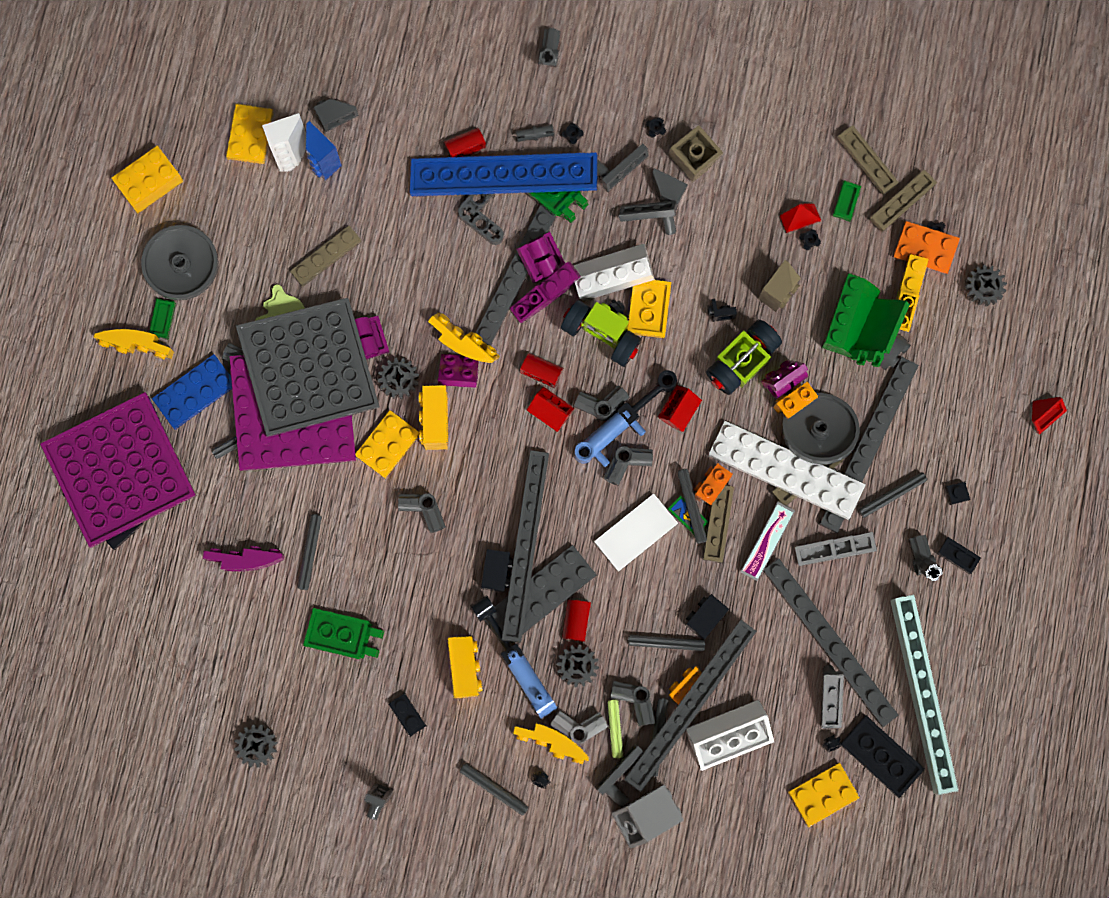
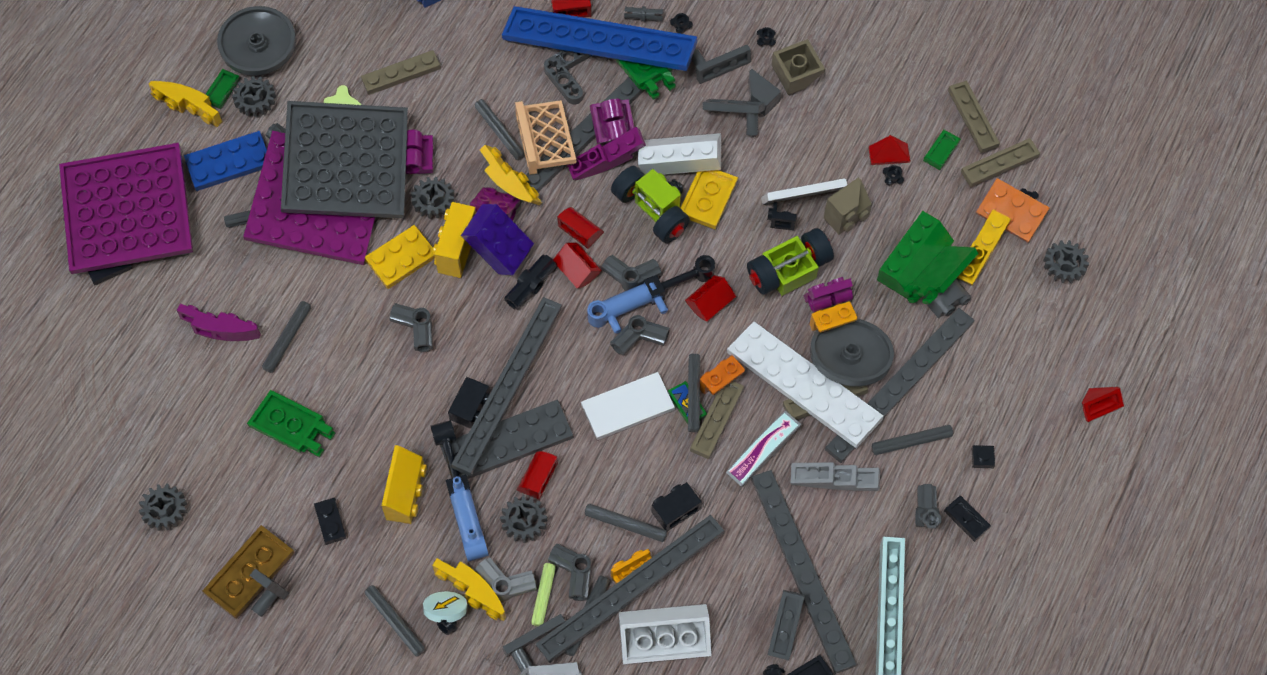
camera: 20 degrees right, 15 degrees down
none -> pearl gold plate [202,525,295,619]
none -> dark grey gear [232,76,276,117]
none -> light aqua tile [423,591,467,622]
none -> dark purple brick [461,204,534,275]
none -> dark grey axle [475,99,525,160]
none -> black piece [504,254,556,310]
none -> light nougat fence [515,100,576,175]
none -> white tile [761,179,847,205]

